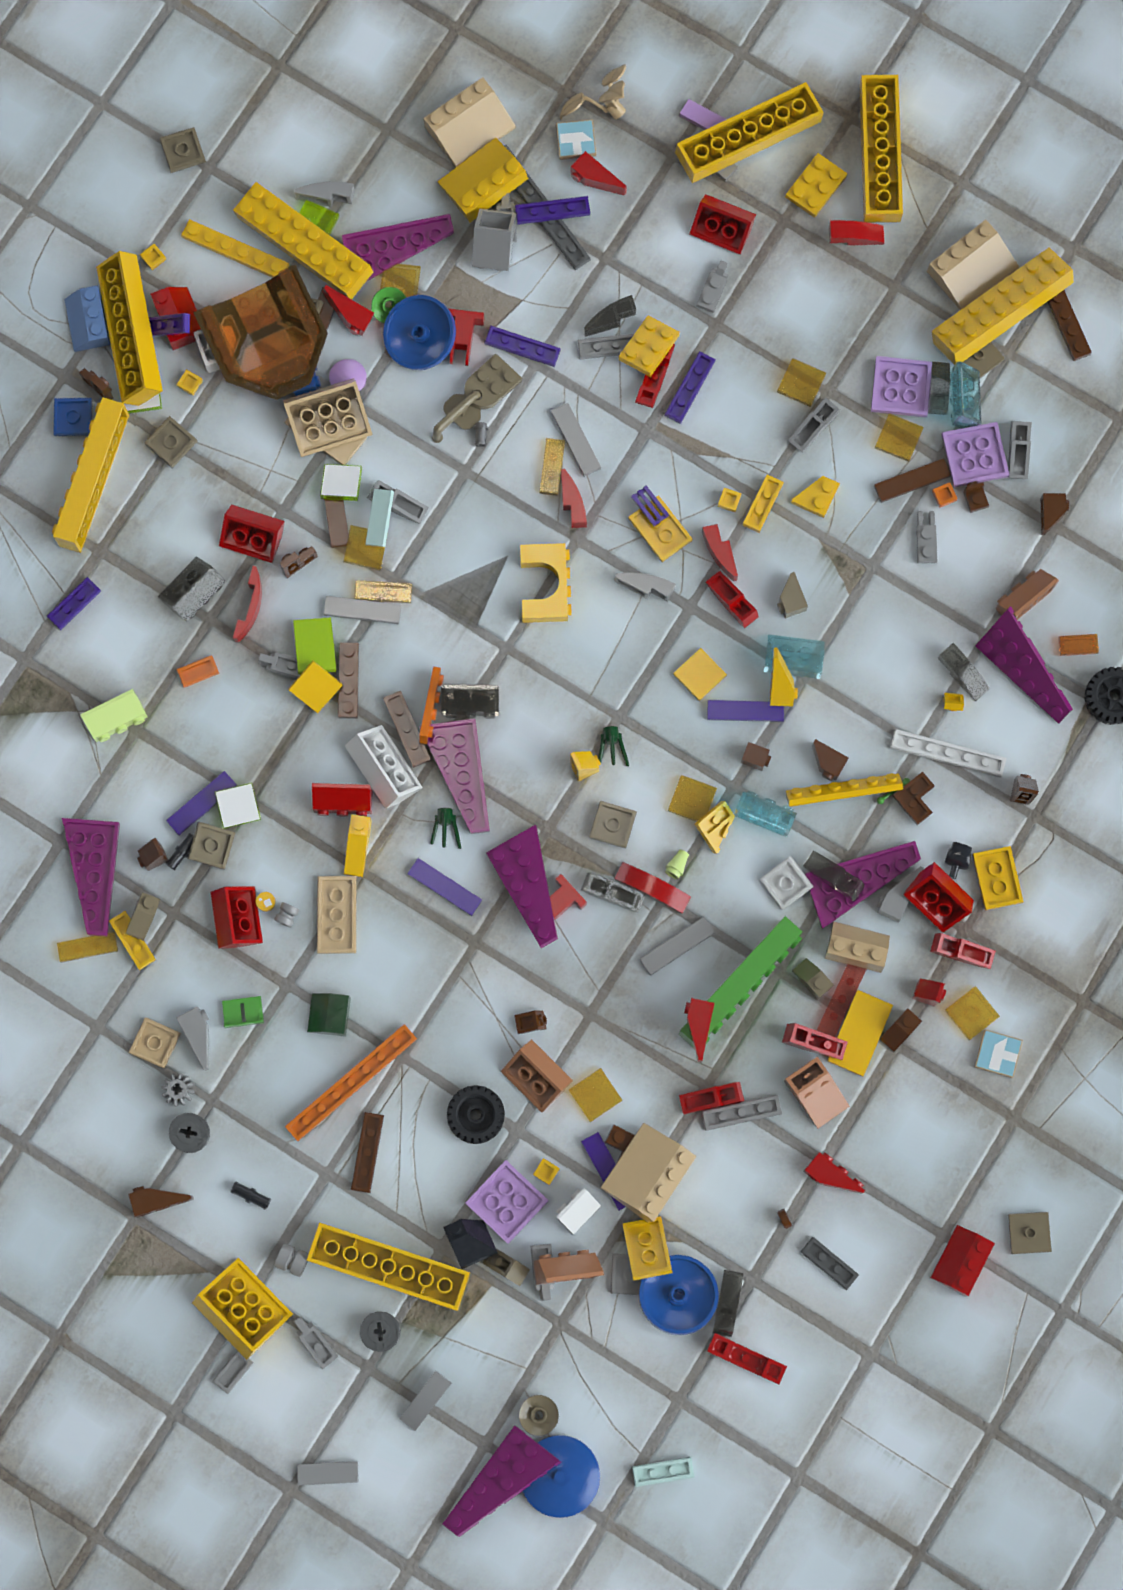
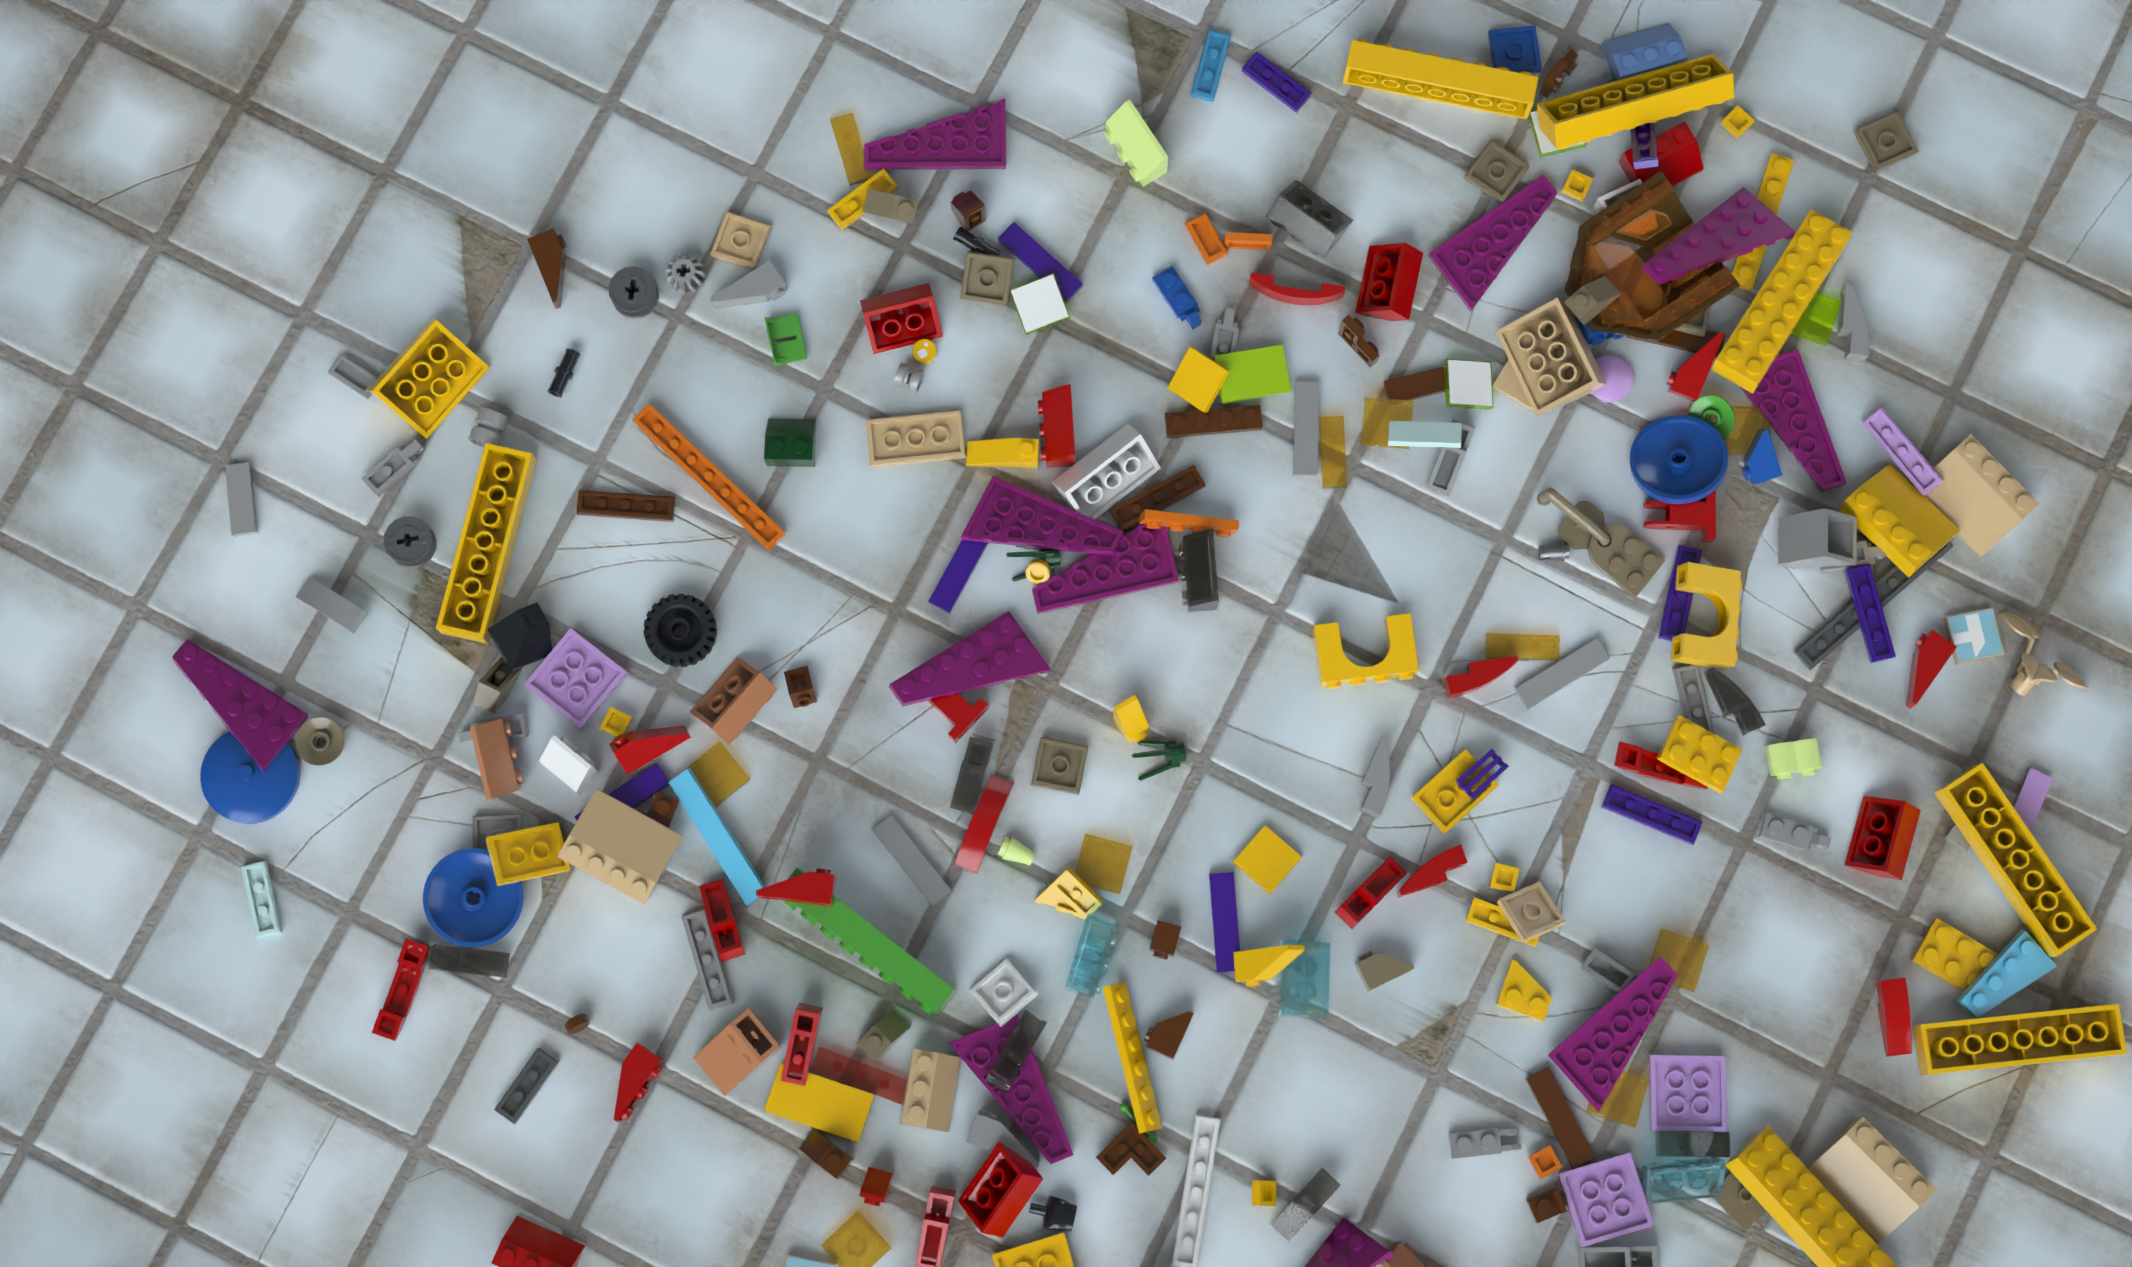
camera: 85 degrees right, 0 degrees up
none -> red slope [609,726,691,775]
none -> medium azure tile [669,768,765,906]
none -> magenta wing [961,476,1124,556]
none -> yellow tile [1026,559,1051,584]
none -> blue hinge [1152,265,1202,330]
none -> dark azure tile [1191,30,1231,102]
none -> orange tile [1224,232,1273,250]
none -> magenta wing [1428,175,1558,312]
none -> tan tile [1497,881,1566,943]
none -> magenta wing [1548,956,1678,1113]
none -> dark tan slope [1564,276,1621,326]
none -> magenta wing [1642,187,1796,285]
none -> yellow arch [1671,562,1742,670]
none -> blue slope [1742,428,1783,485]
none -> yellowish green brick [1765,738,1822,780]
none -> lavender tile [1862,407,1944,496]
none -> medium azure wing [1957,930,2057,1018]

